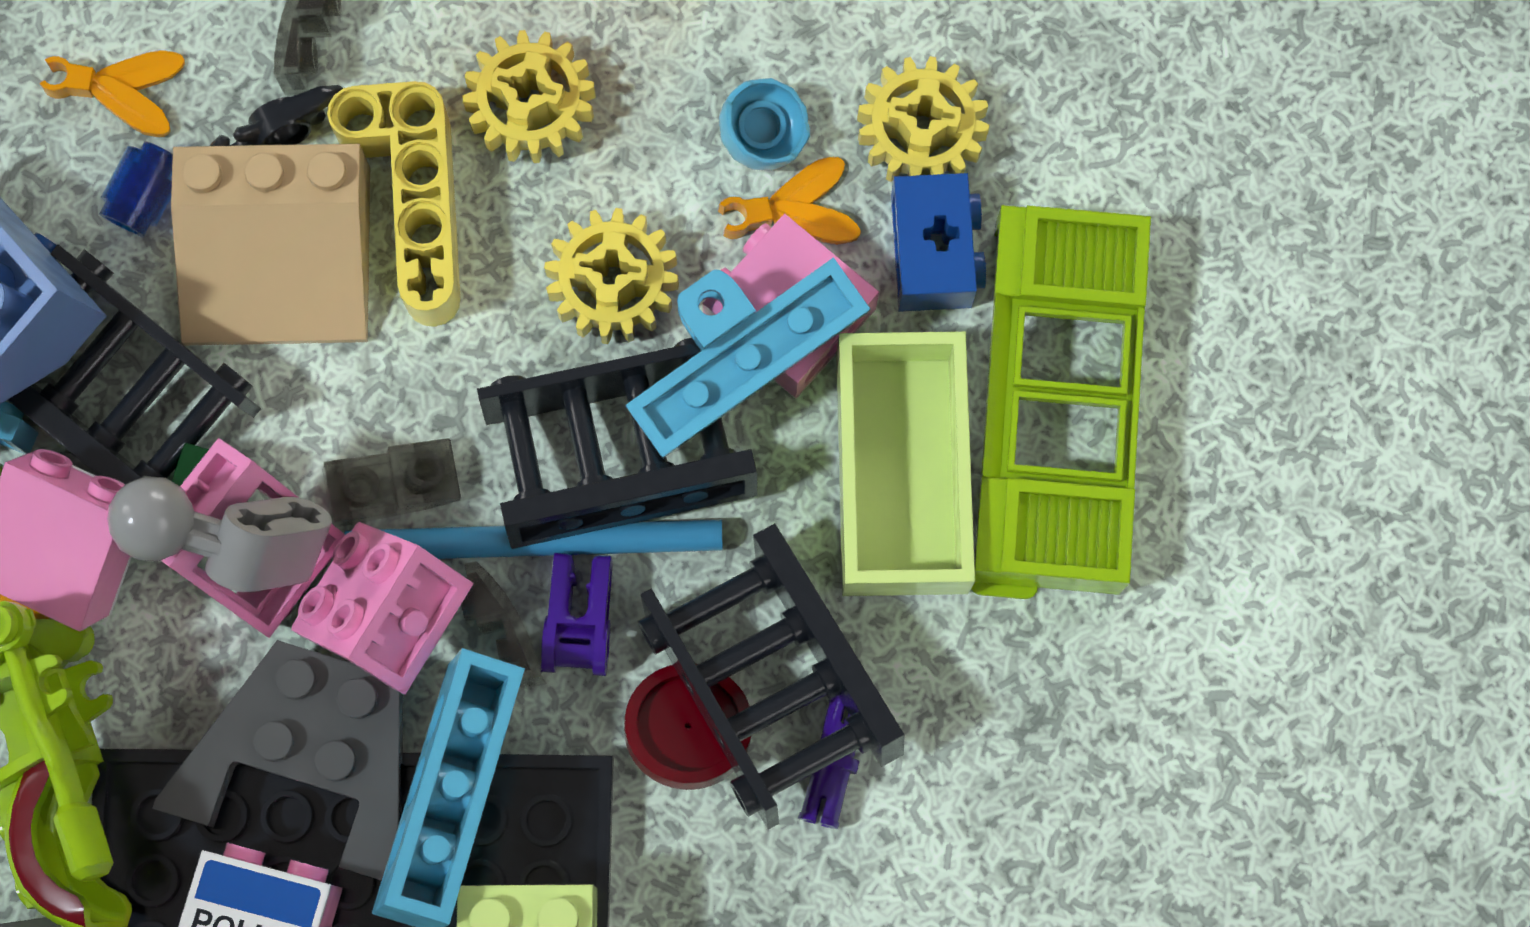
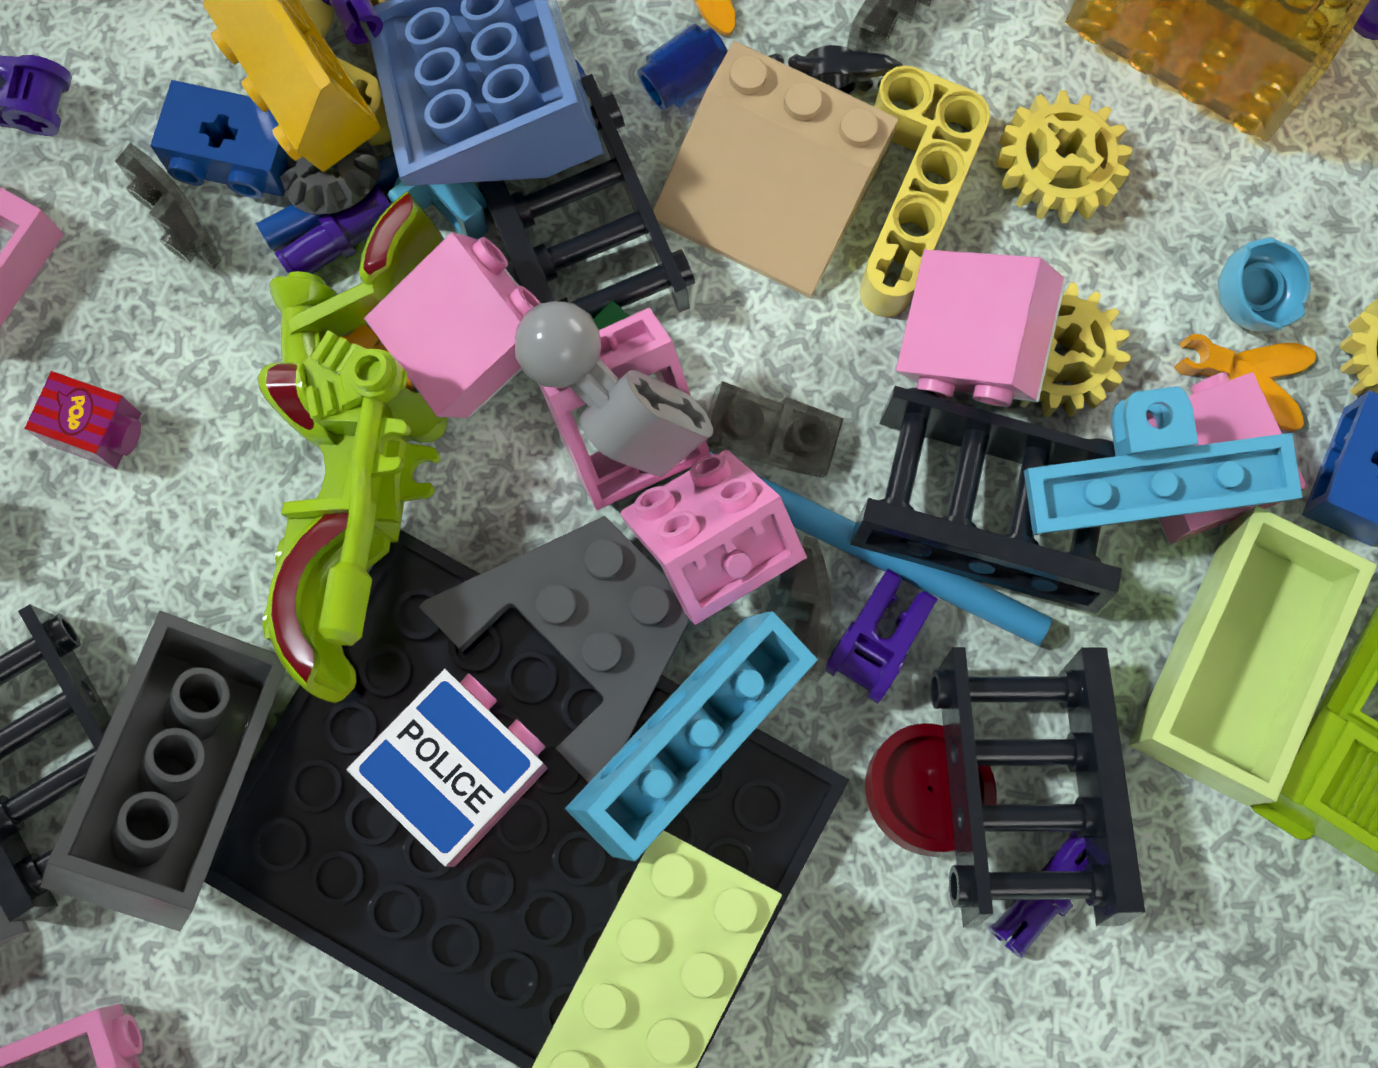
camera: 25 degrees right, 0 degrees up
none -> bright pink piece [896,249,1066,407]

